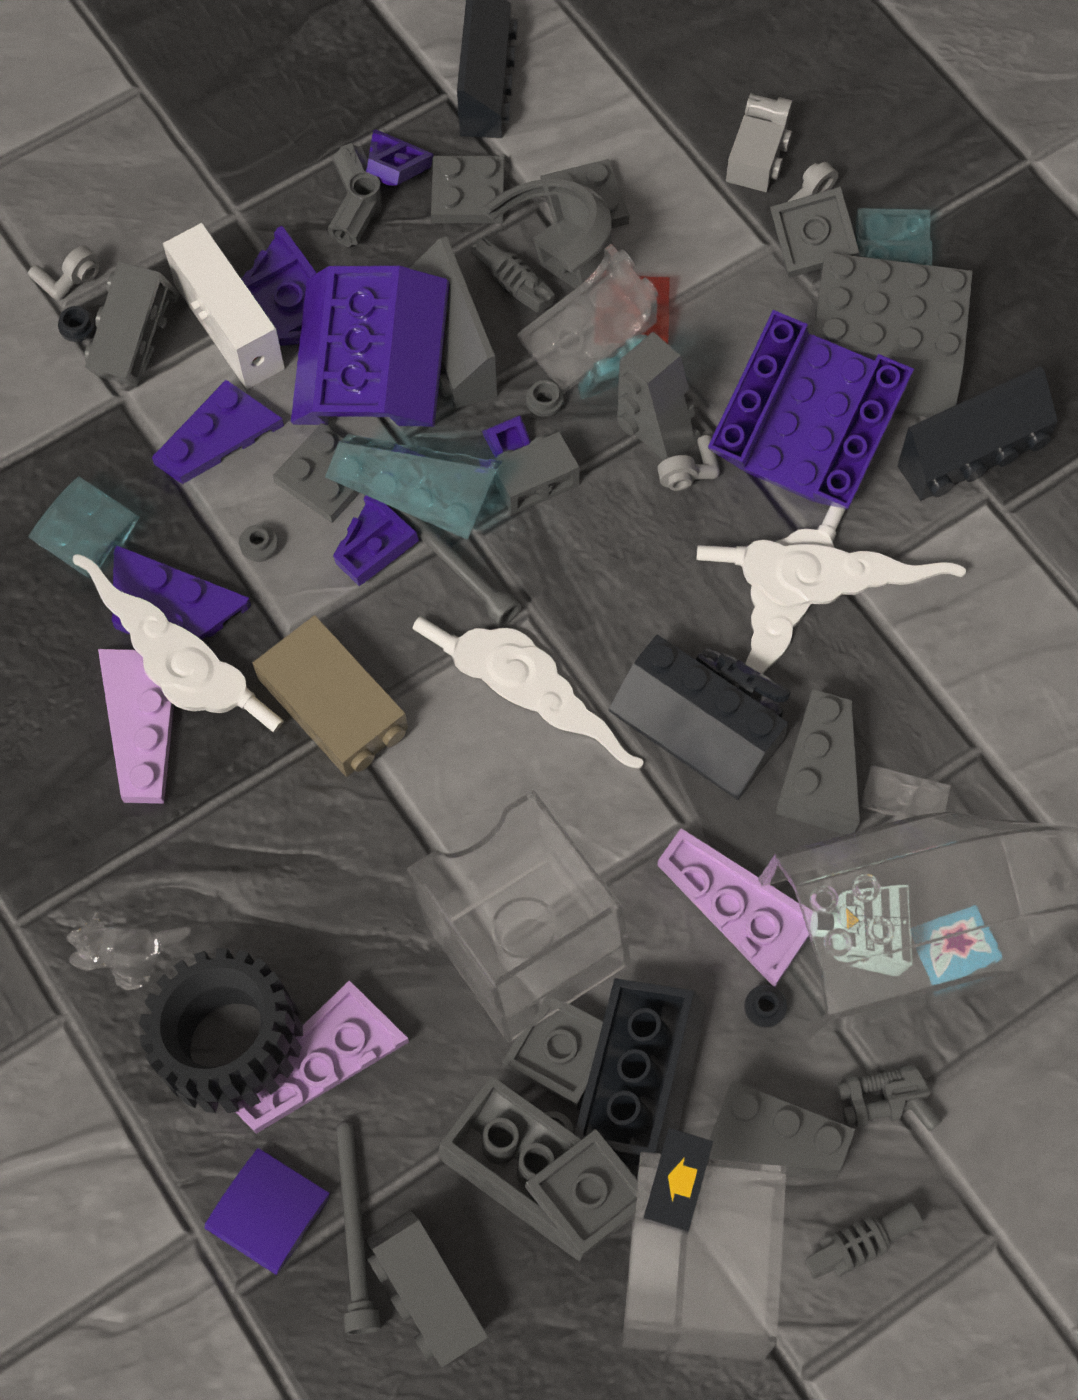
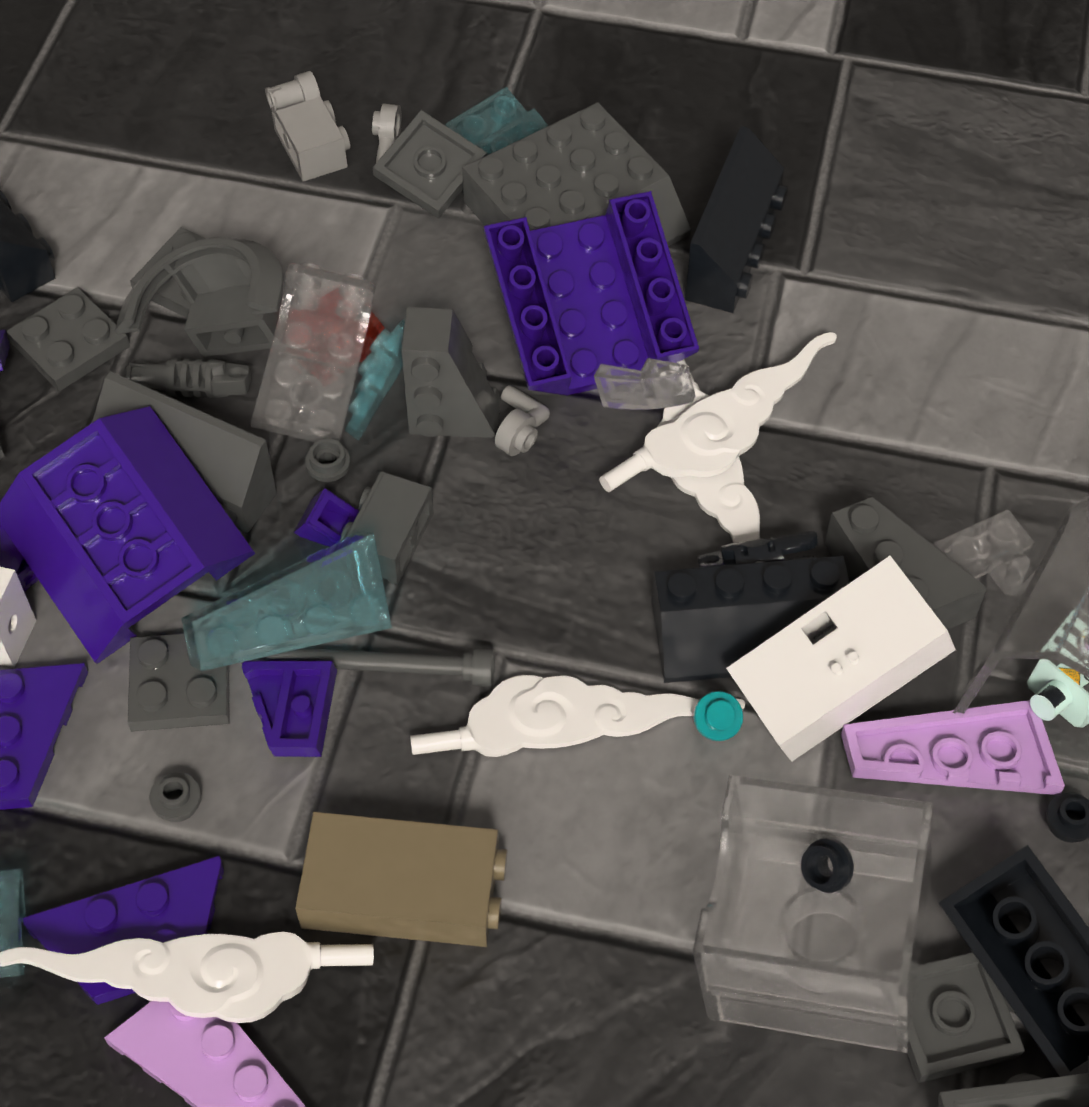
camera: 45 degrees left, 10 degrees down
none -> clear slope [594,358,696,410]
none -> teal plate [693,691,743,741]
none -> white brick [726,556,956,762]
none -> black plate [801,838,854,893]

